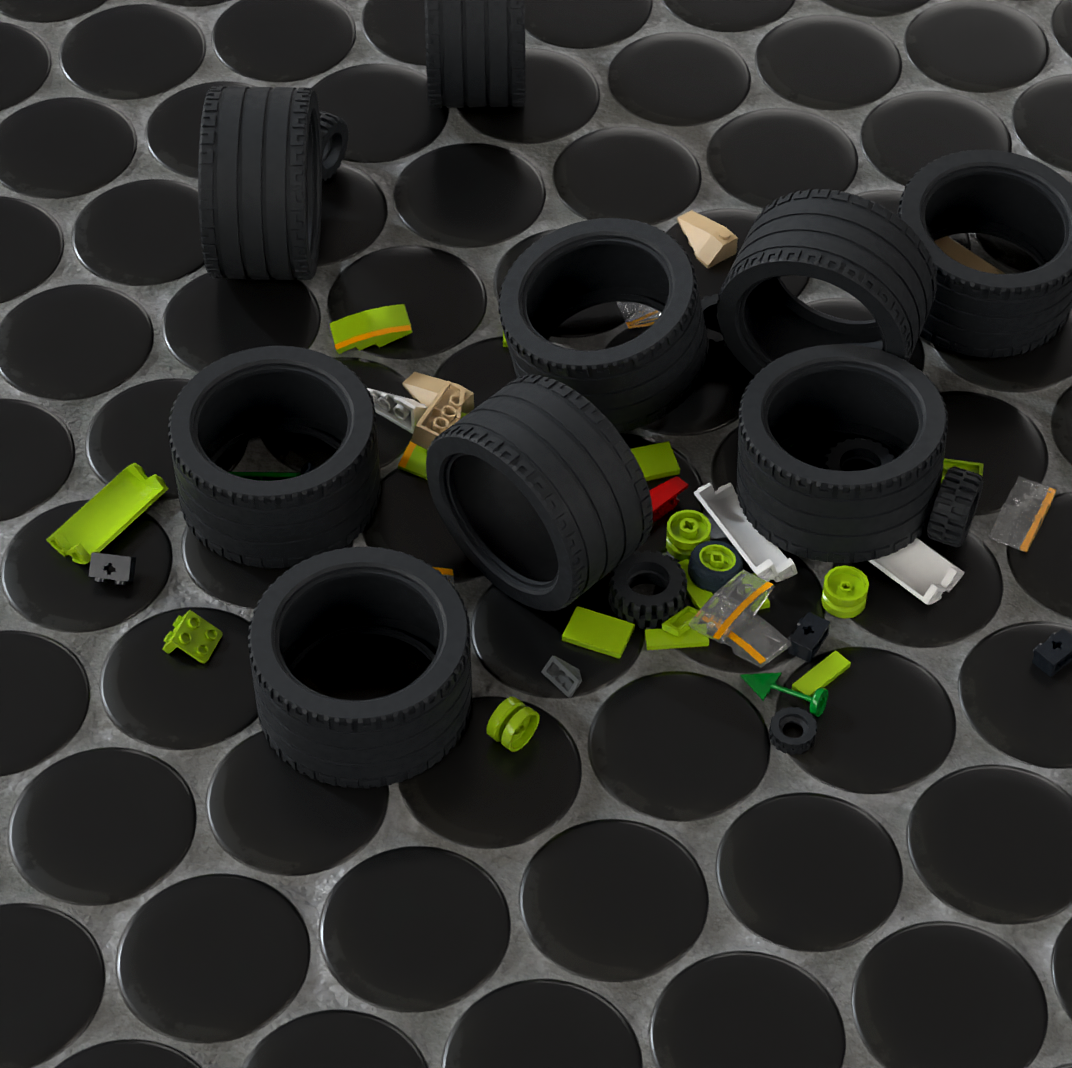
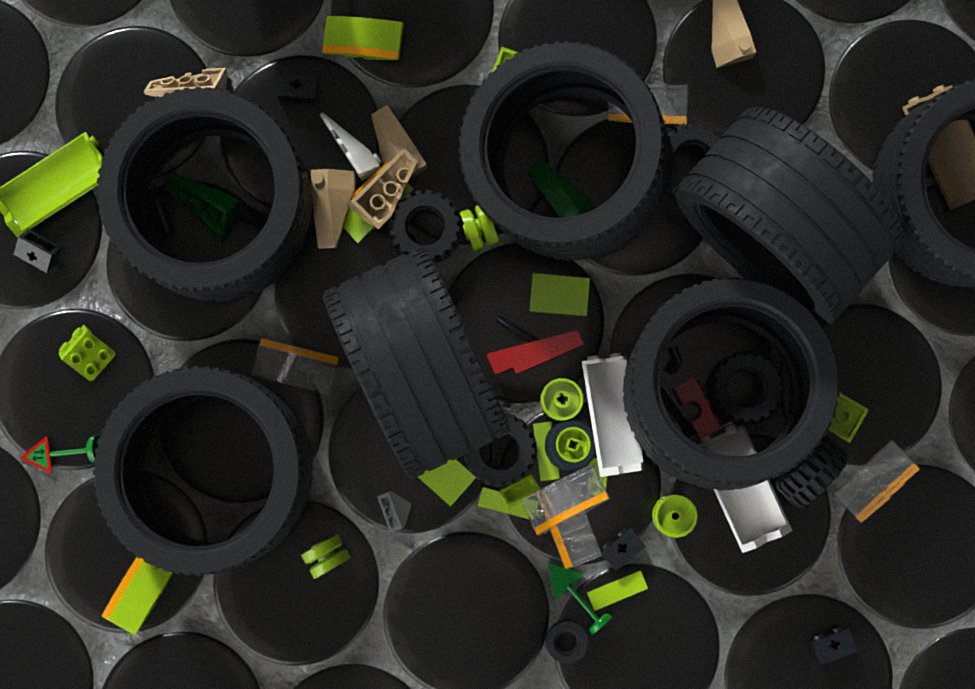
camera: 20 degrees right, 35 degrees up
none -> green piece [20,436,100,474]
none -> lime slope [102,557,173,636]
none -> tan wedge [311,169,356,249]

